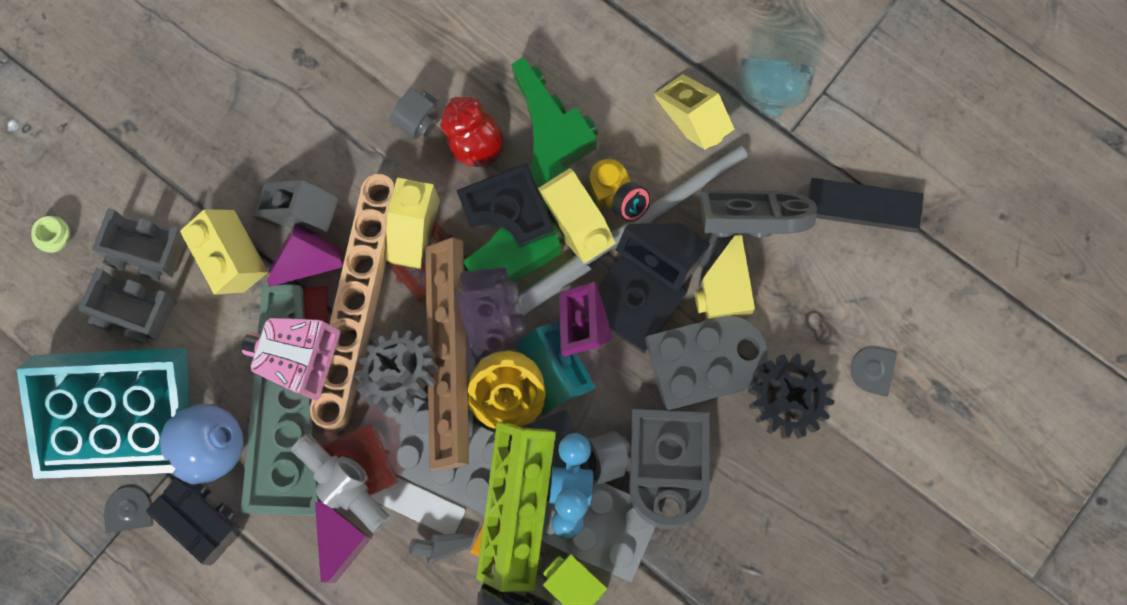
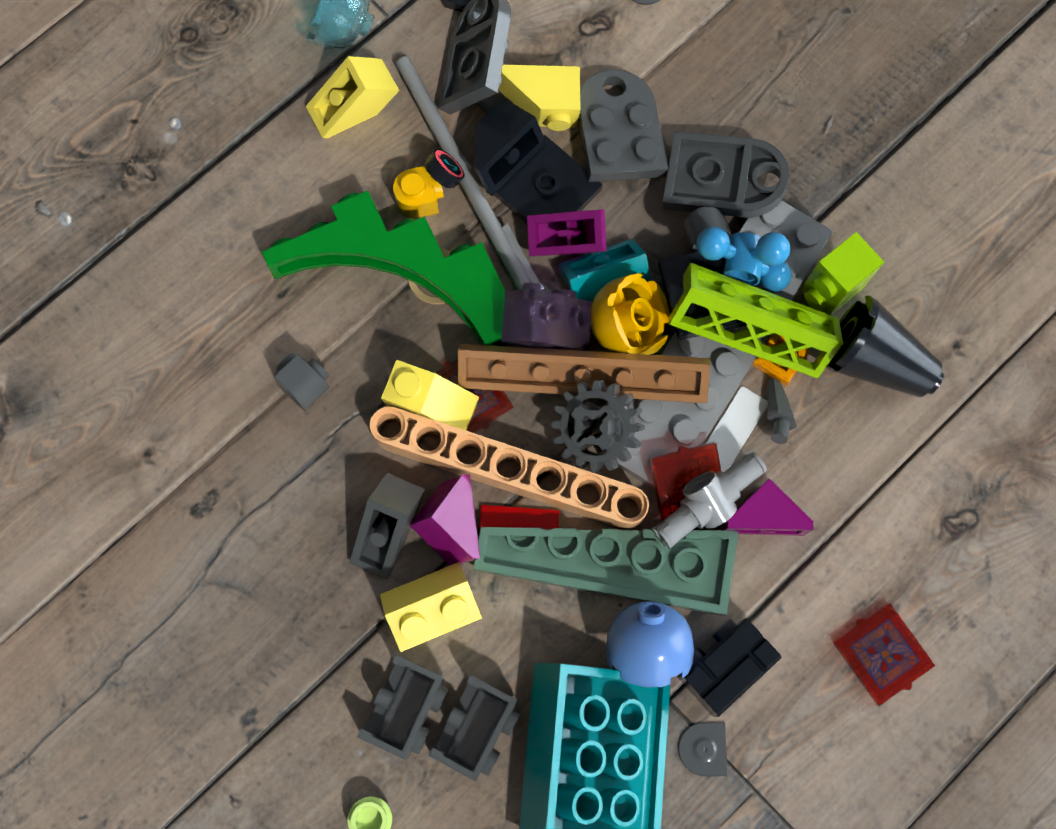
camera: 90 degrees left, 0 degrees up
bright pink torso [242,318,341,401] -> none
red hair [440,97,503,167] -> none
black tile [456,163,555,248] -> none
light yellow slope [538,168,616,263] -> none
black gear [748,354,835,439] -> none

